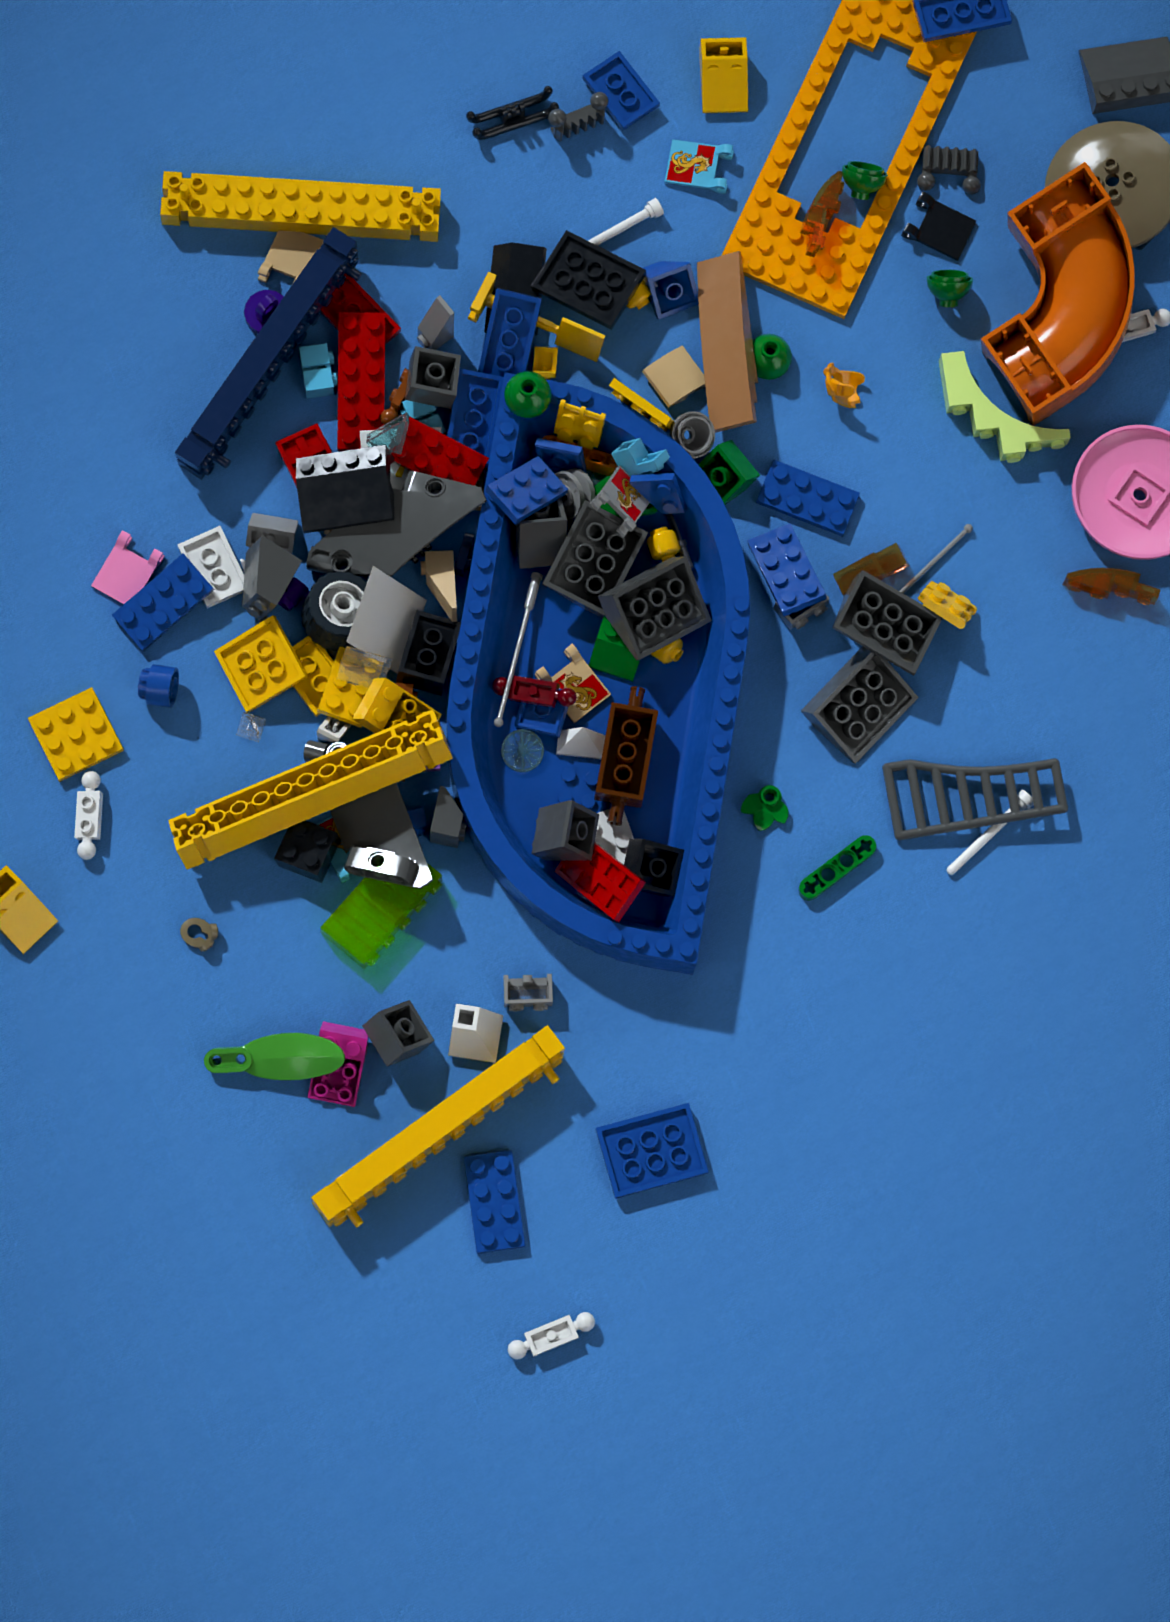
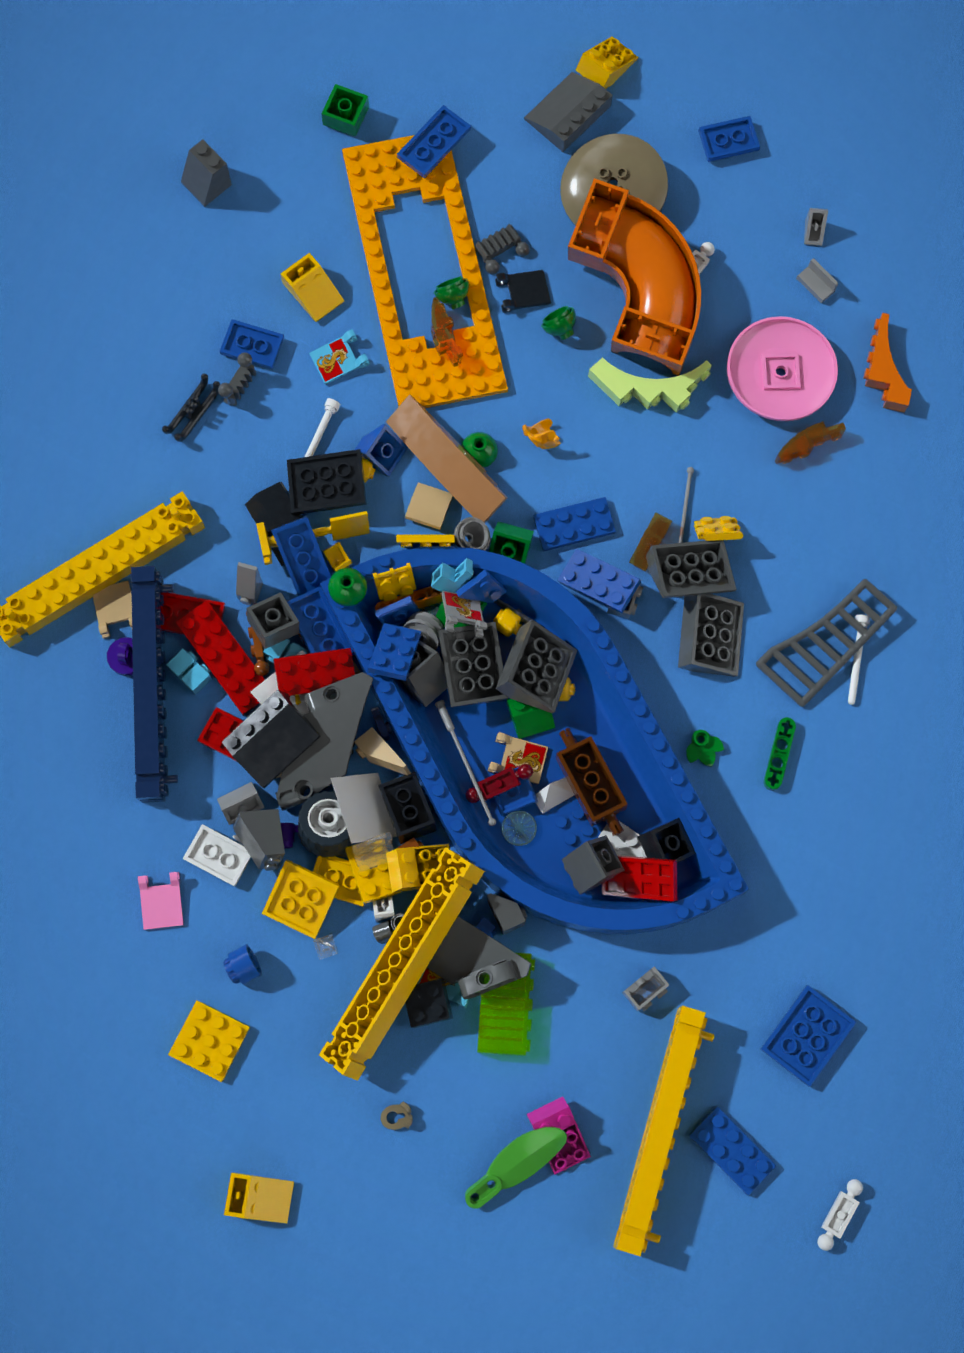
camera: 30 degrees left, 0 degrees up
white plate [74,771,103,860] -> none
blue plate [112,553,215,651] -> none
dark grey brick [362,1000,435,1066] -> none
clear light blue slope [366,412,409,454] -> none
white slope [448,1004,503,1063] -> none

